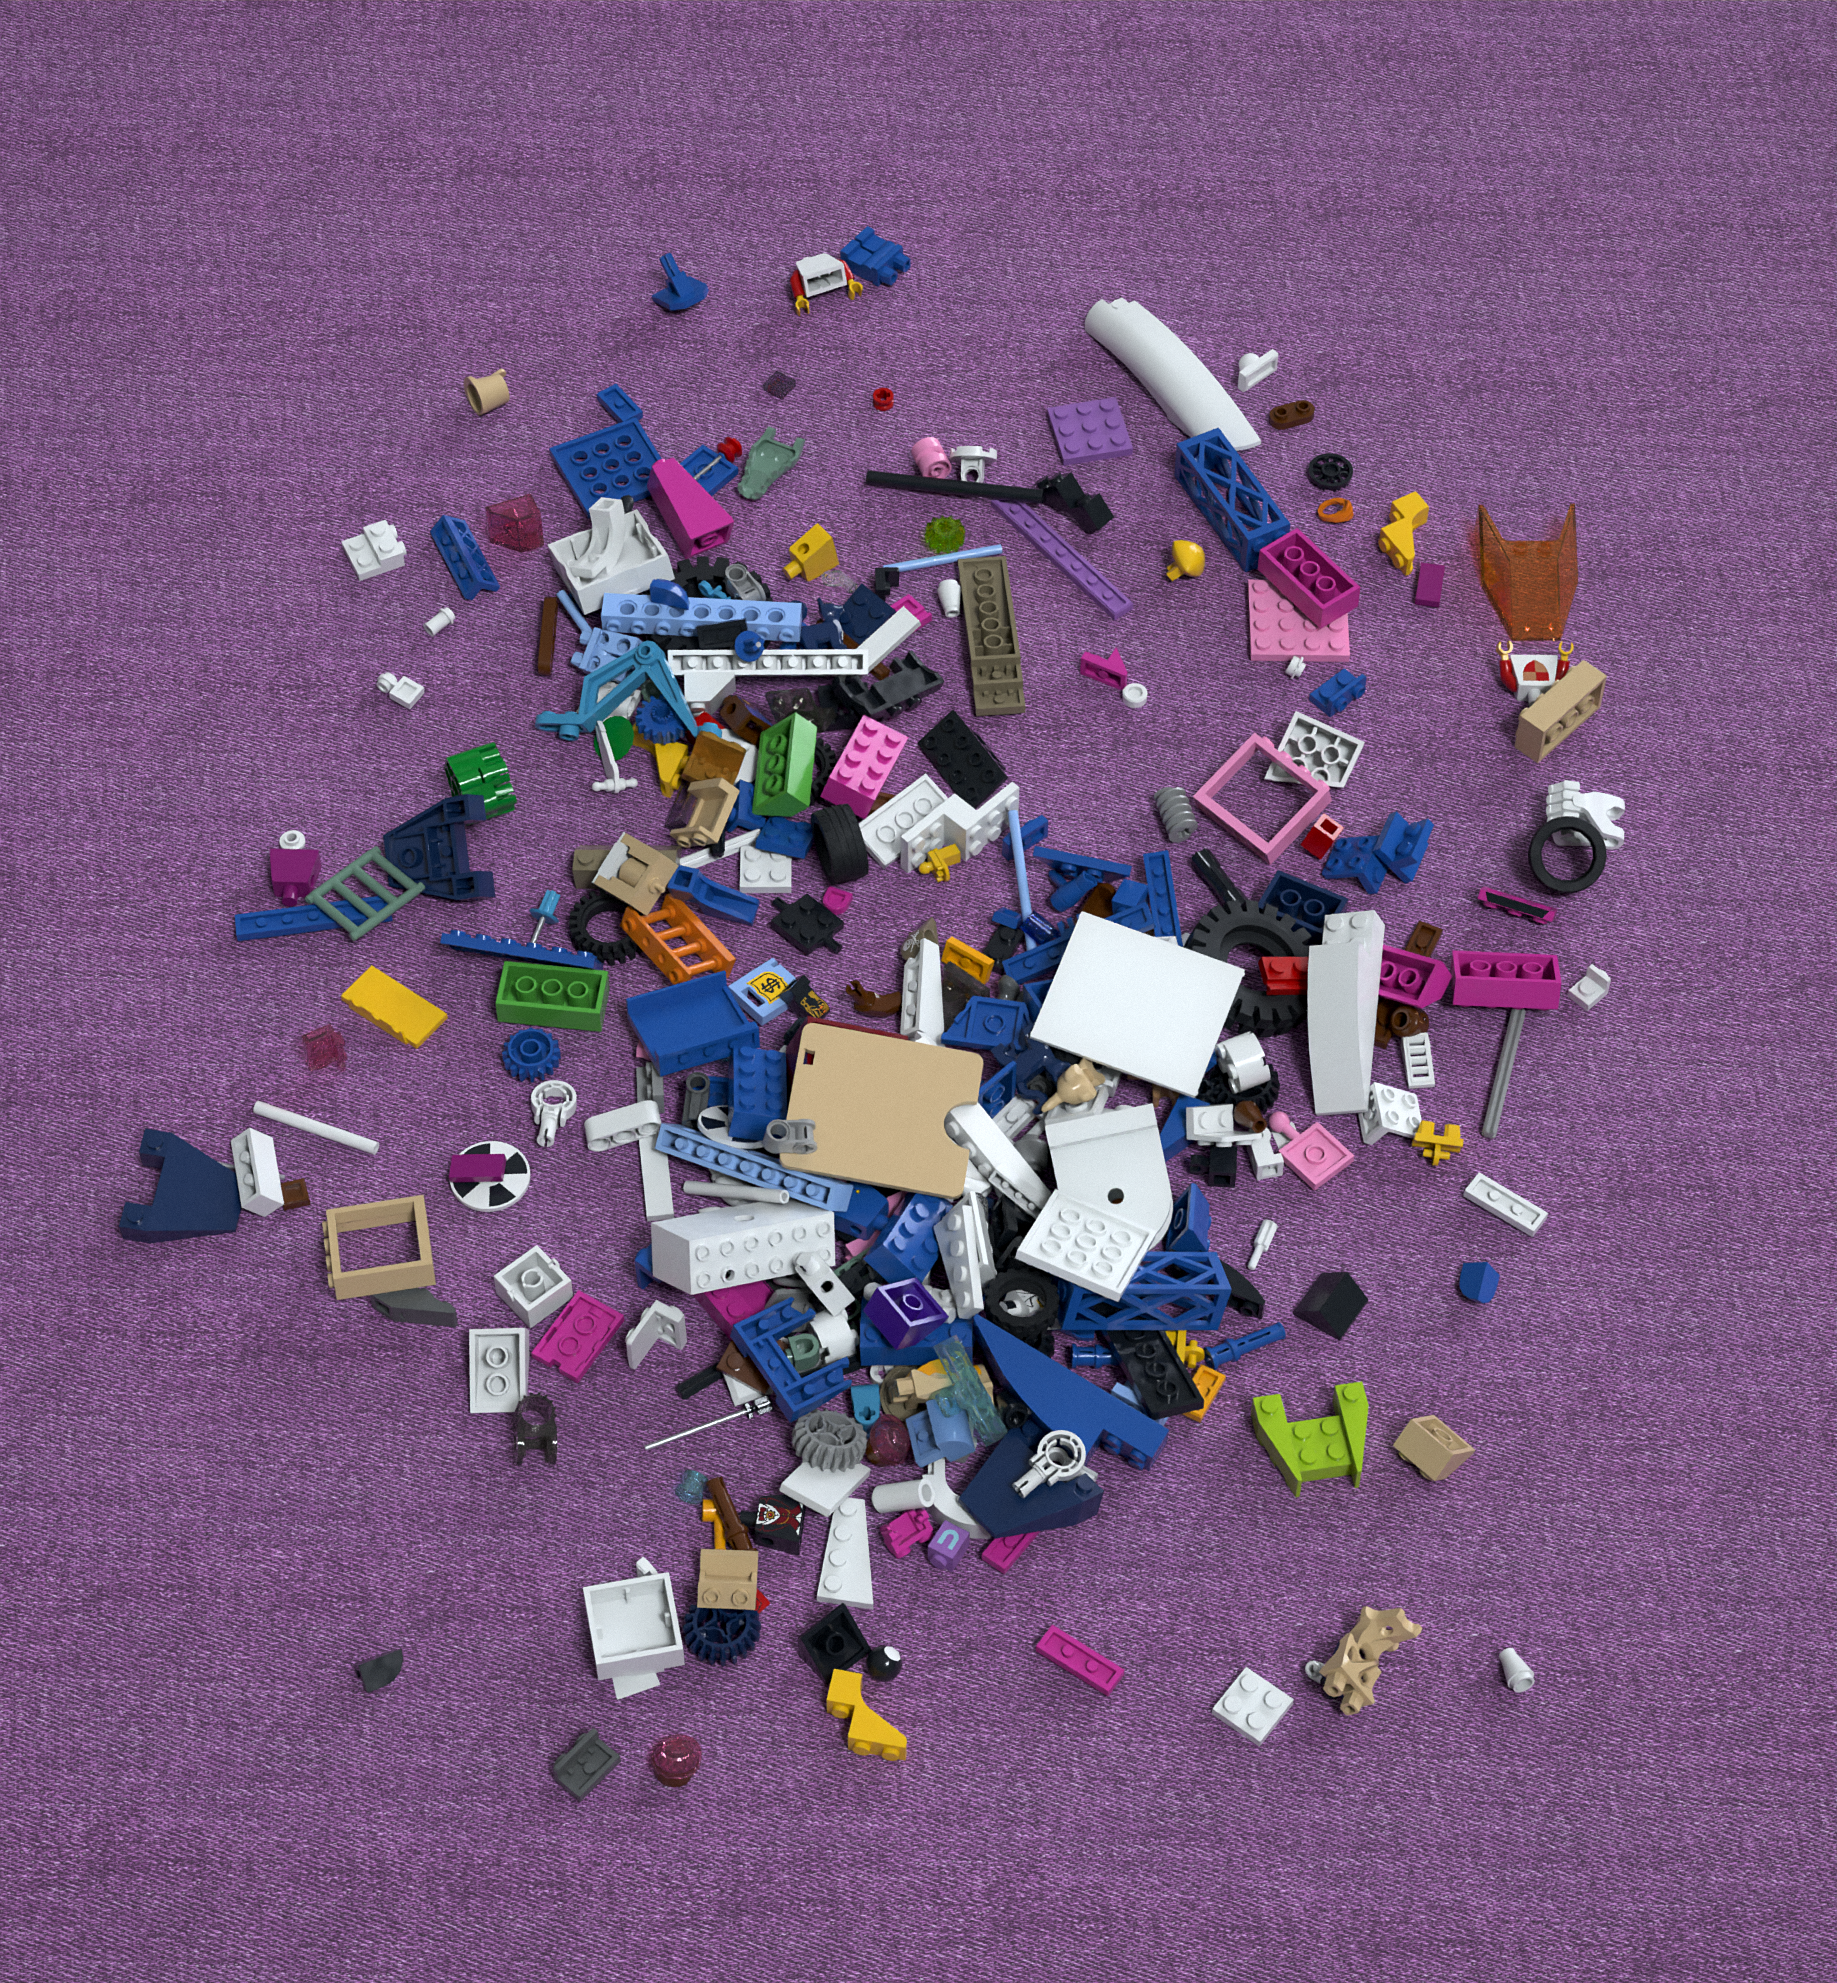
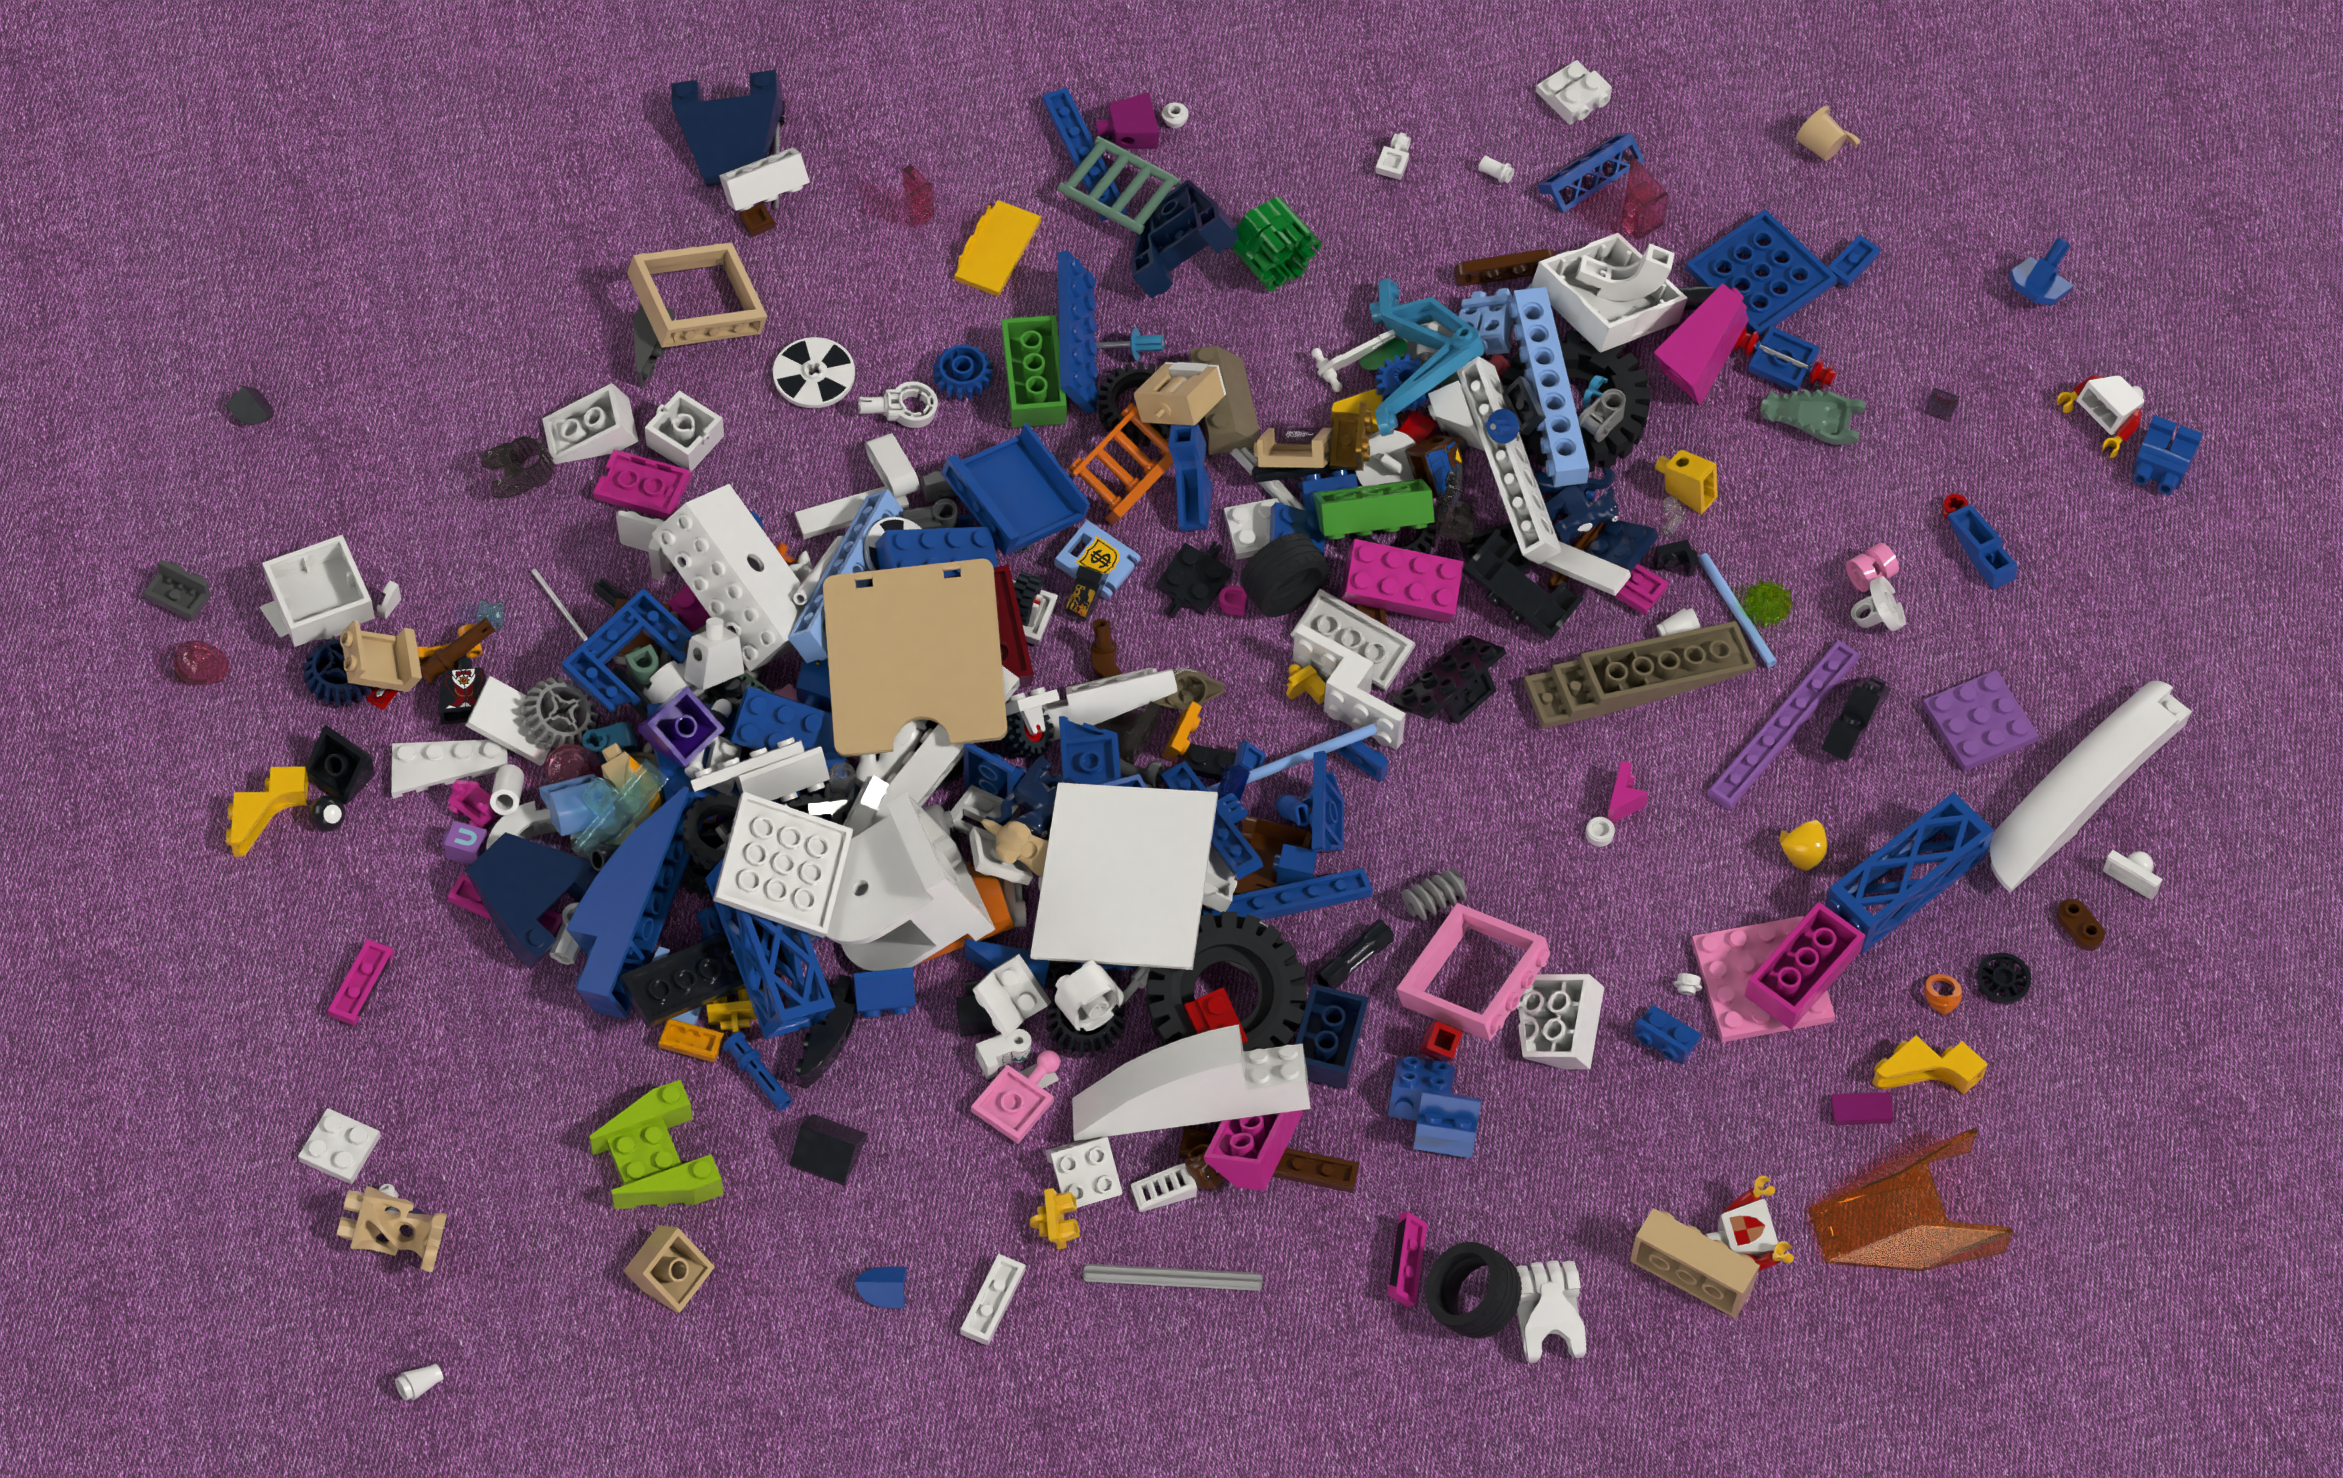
camera: 75 degrees right, 5 degrees up
white piece [253,1101,379,1155] -> none
magenta tile [449,1154,506,1182] -> none
blue brick [650,579,690,610] -> none
light grey piece [763,1119,817,1154] -> none
black piece [866,470,1045,504] -> none
white pin [1012,1430,1086,1498] -> none
reddish brown cone [1234,1101,1267,1133] -> none
white axle [1247,1220,1278,1270] -> none
dark pink brick [1450,950,1561,1011] -> none
white bracket [1568,964,1611,1011] -> none
none -> blue slope [1948,504,2018,590]

